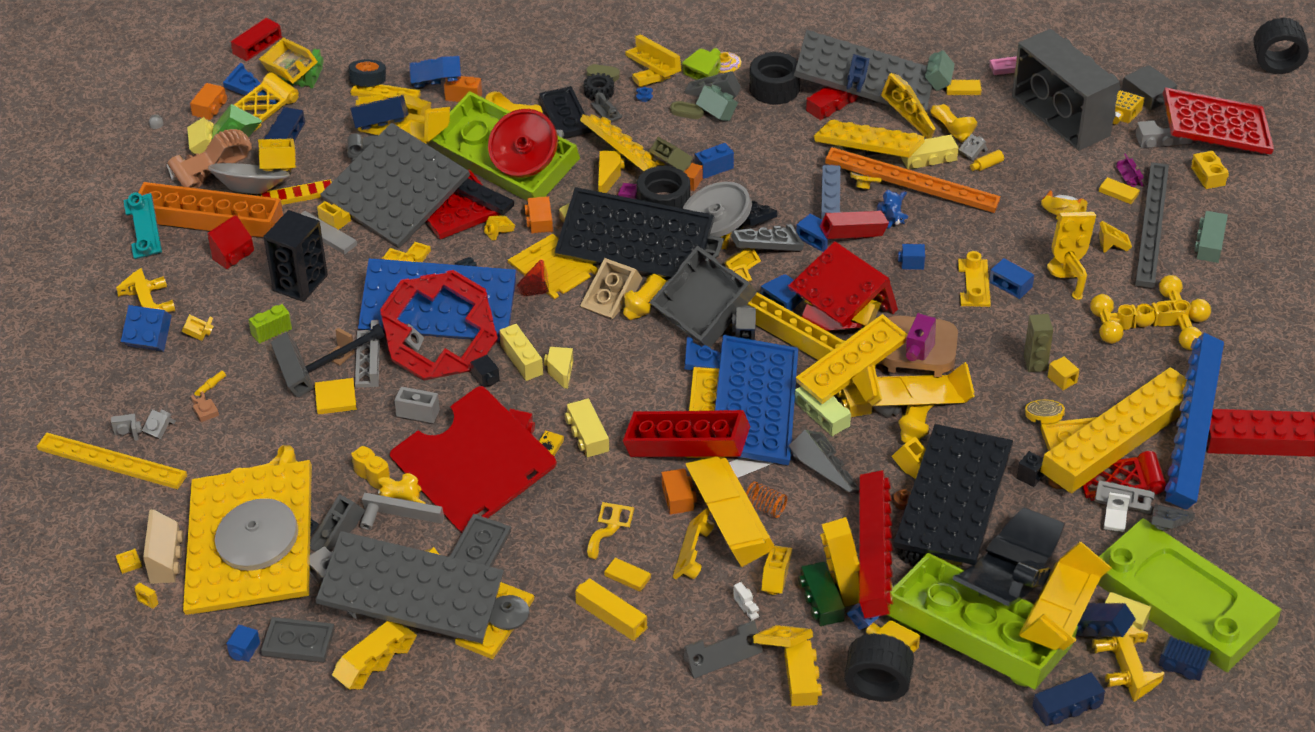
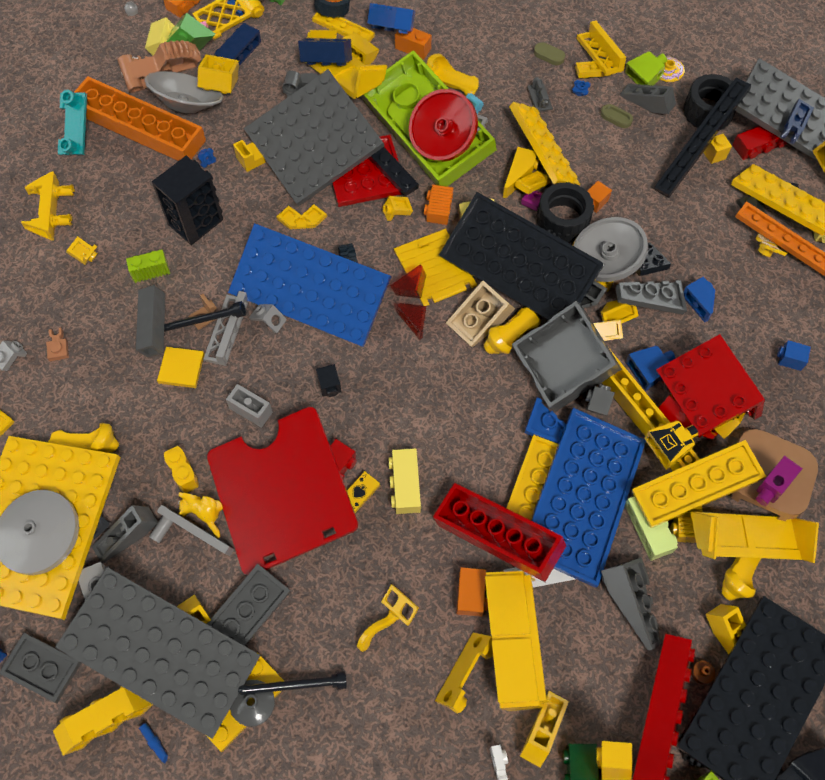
camera: 15 degrees right, 20 degrees up
blue brick [121,305,172,352] -> none
yellow piece [194,370,226,396] -> none
red slope [207,215,254,269] -> none
yellow tile [261,179,332,205] -> none
light grey tile [301,211,357,255] -> none
red plate [380,270,498,381] -> none
light yellow brick [499,324,543,381] -> none
black plate [539,86,592,138] -> none
light yellow slope [544,347,573,389] -> none
yellow brick [575,578,647,641] -> none
black tyre [584,73,614,101] -> none
yellow tile [604,558,651,592] -> none
olive brick [649,137,693,172] -> none
blue brick [694,143,734,179] -> none
sand green brick [696,85,738,121] -> none
orange piece [746,481,787,518] -> none
red brick [820,211,889,239] -> none
sand blue brick [821,165,840,220] -> none
blue animal [877,190,909,229] -> none
none -> blue piece [139,723,168,764]
none -> black piece [238,671,347,695]
none -> clear red slope [397,303,427,340]
none -> yellow tile [515,171,551,194]
none -> torso [644,421,698,470]
none -> black plate [654,77,751,198]
none -> yellow brick [703,134,732,164]

